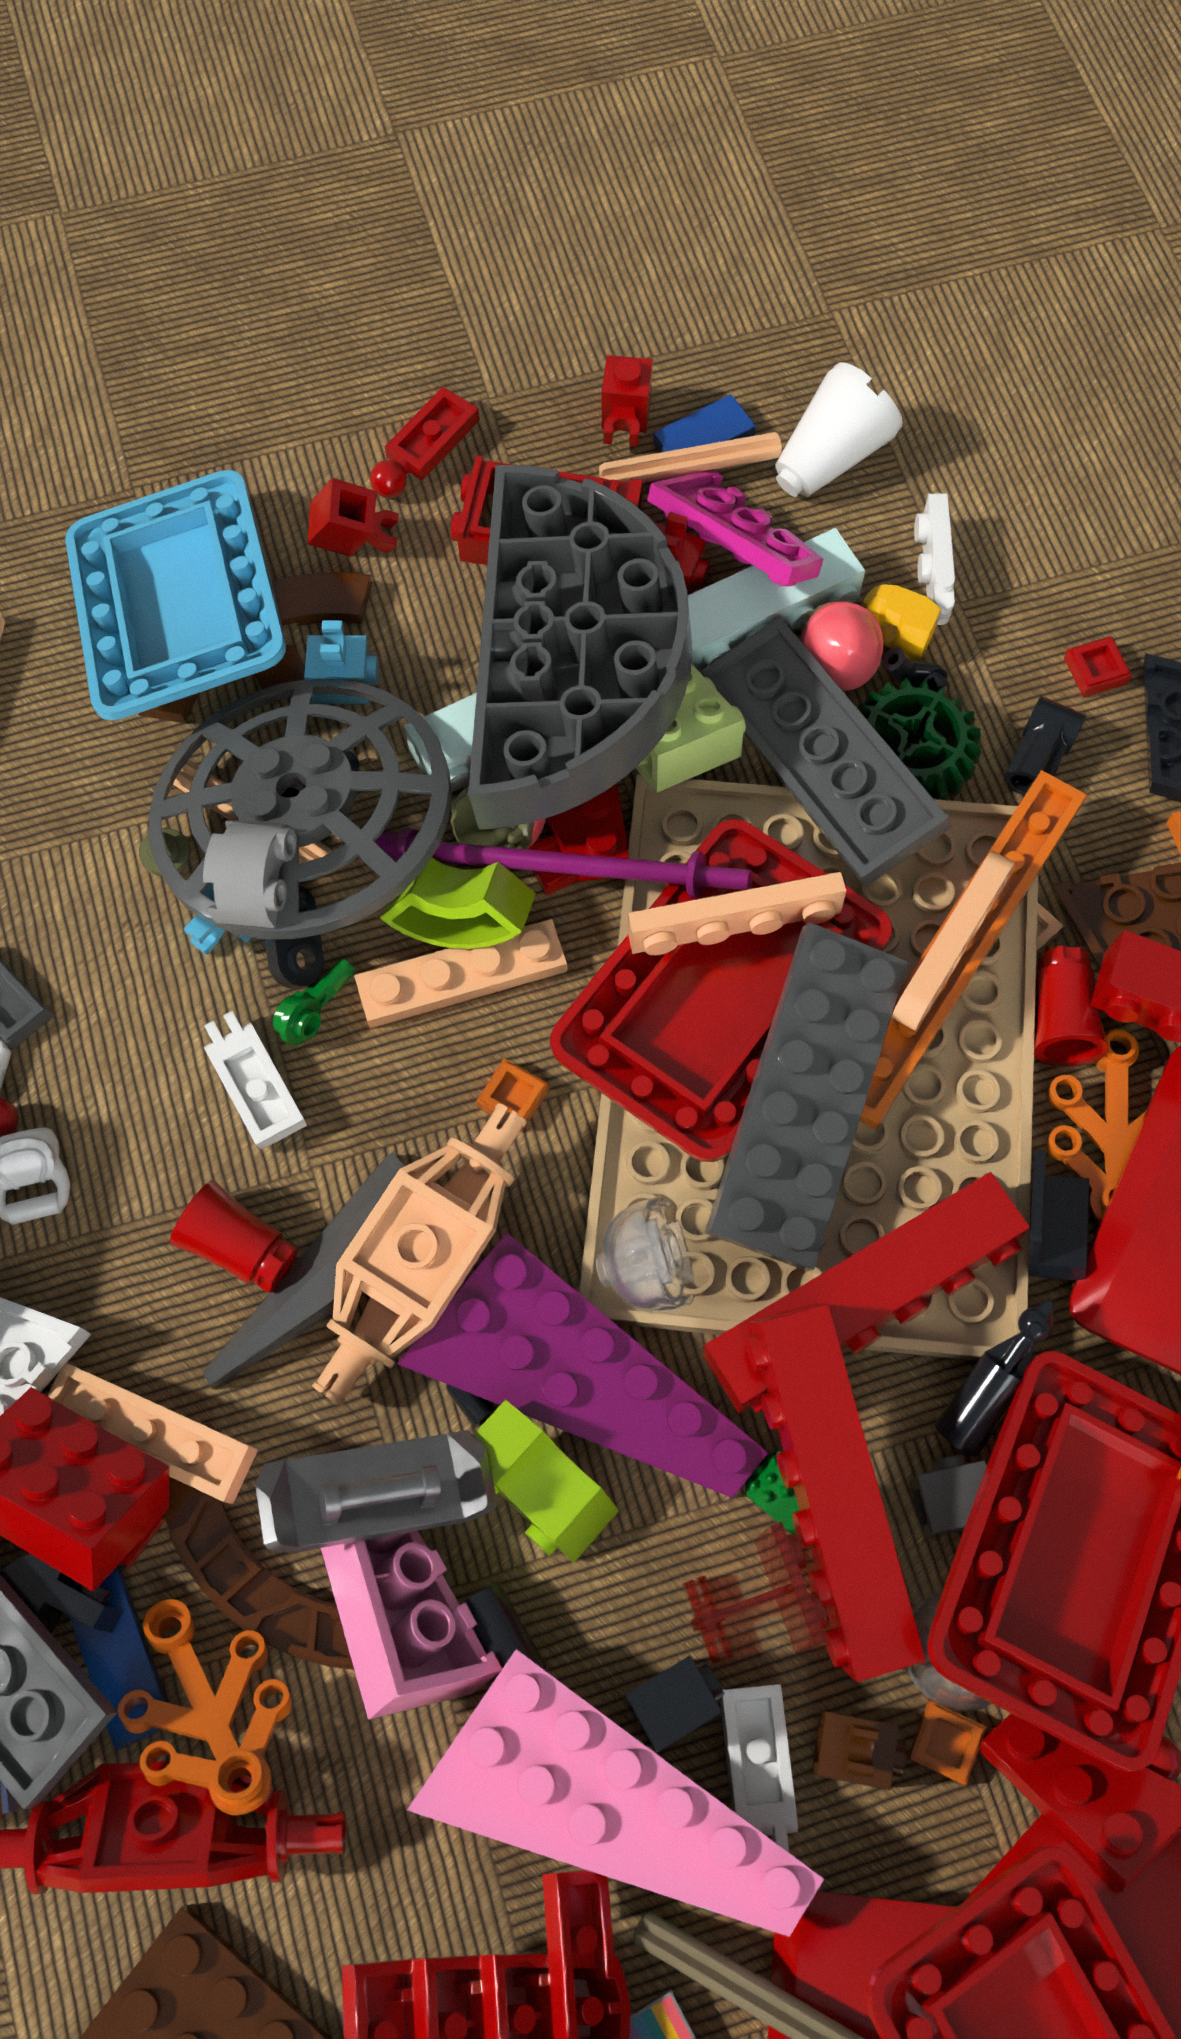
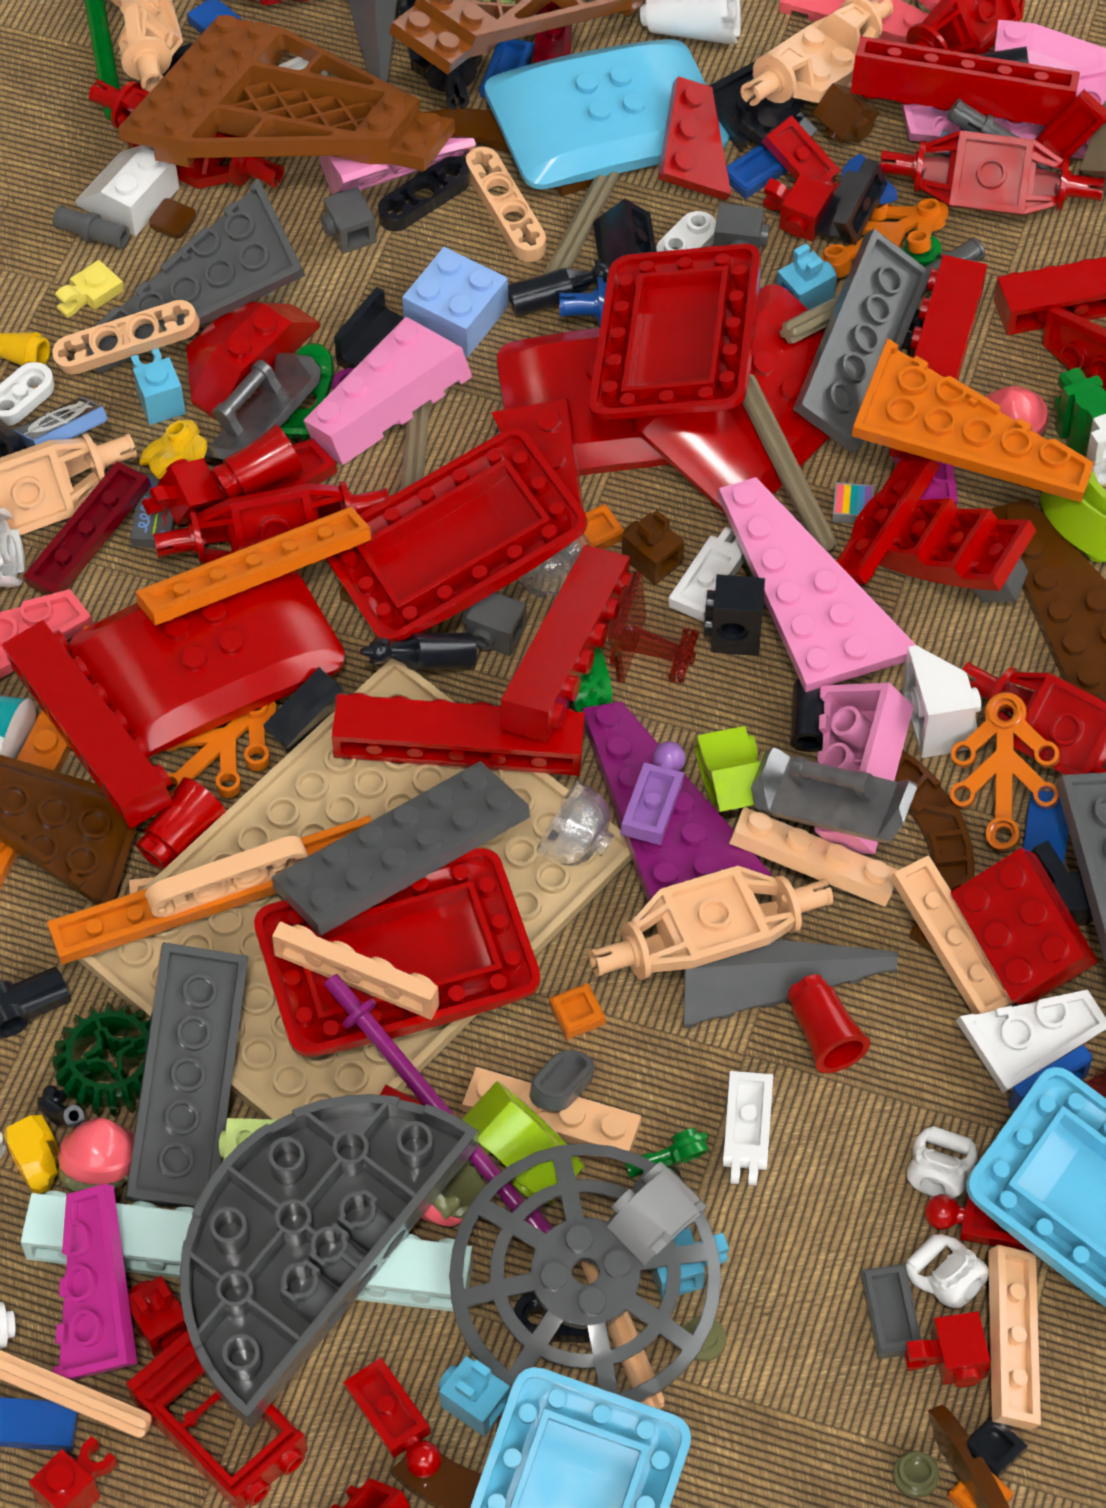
camera: 145 degrees left, 10 degrees down
none -> red plate [343,1358,442,1478]
none -> dark grey tile [529,1050,595,1111]
none -> medium lavender plate [620,741,686,845]
none -> light nougat plate [729,807,898,907]
none -> white slope [902,645,981,758]

